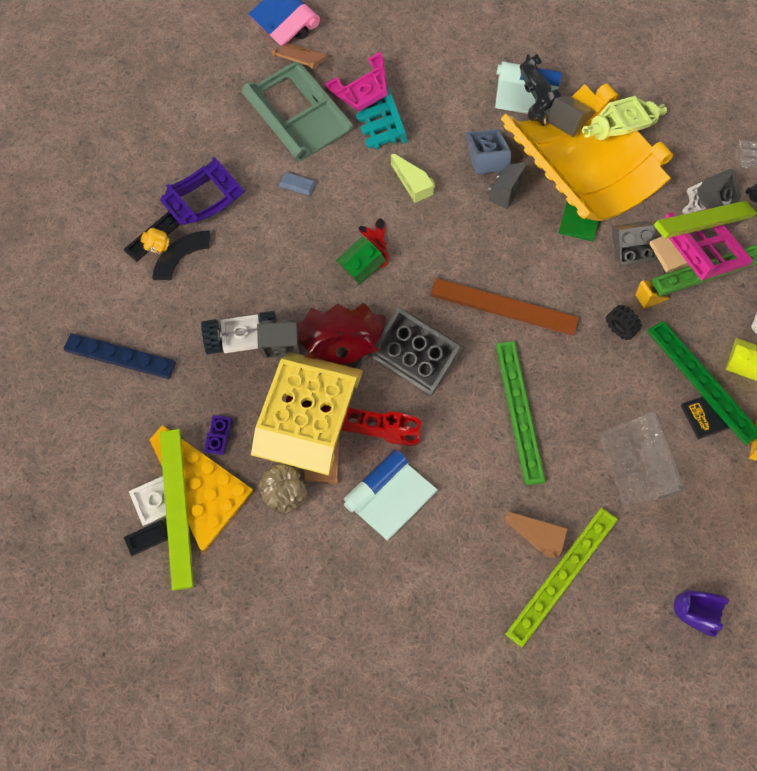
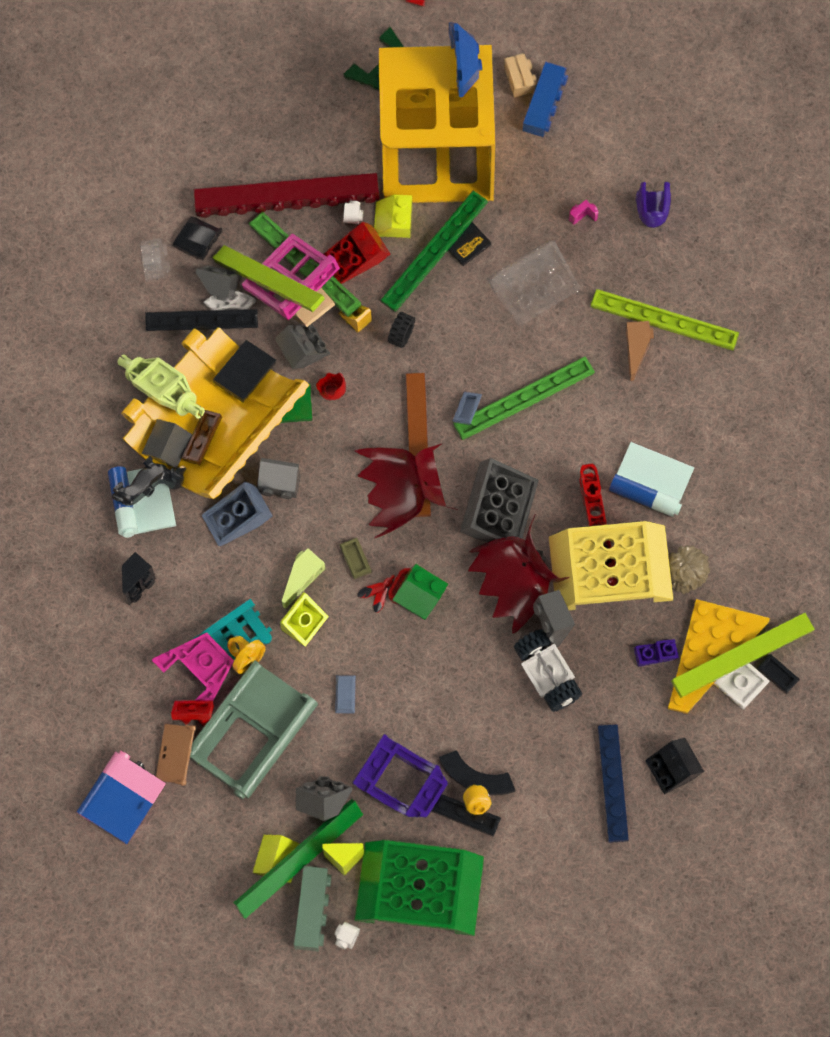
camera: 110 degrees left, 5 degrees up
none -> black slope [122,552,156,606]
none -> black tile [145,309,258,331]
none -> red tile [171,700,214,727]
none -> reddish brown tile [182,410,222,465]
none -> black tile [213,340,277,403]
none -> yellow tile [228,636,266,674]
none -> green tile [233,799,363,919]
none -> neon yellow slope [253,835,299,883]
none -> neon yellow slope [280,592,329,647]
none -> sand green brick [294,866,332,952]
none -> dark grey slope [296,776,352,821]
none -> red hair [316,372,346,401]
none -> red slope [323,222,391,284]
none -> neon yellow slope [323,843,364,876]
none -> white plate [335,922,360,949]
none -> olive tile [339,538,372,579]
none -> green slope [354,840,484,936]
none -> dark red piece [355,444,458,538]
none -> sand blue tile [452,392,482,425]
none -> dark pink bracket [569,200,598,225]
none -> black slope [645,738,704,794]

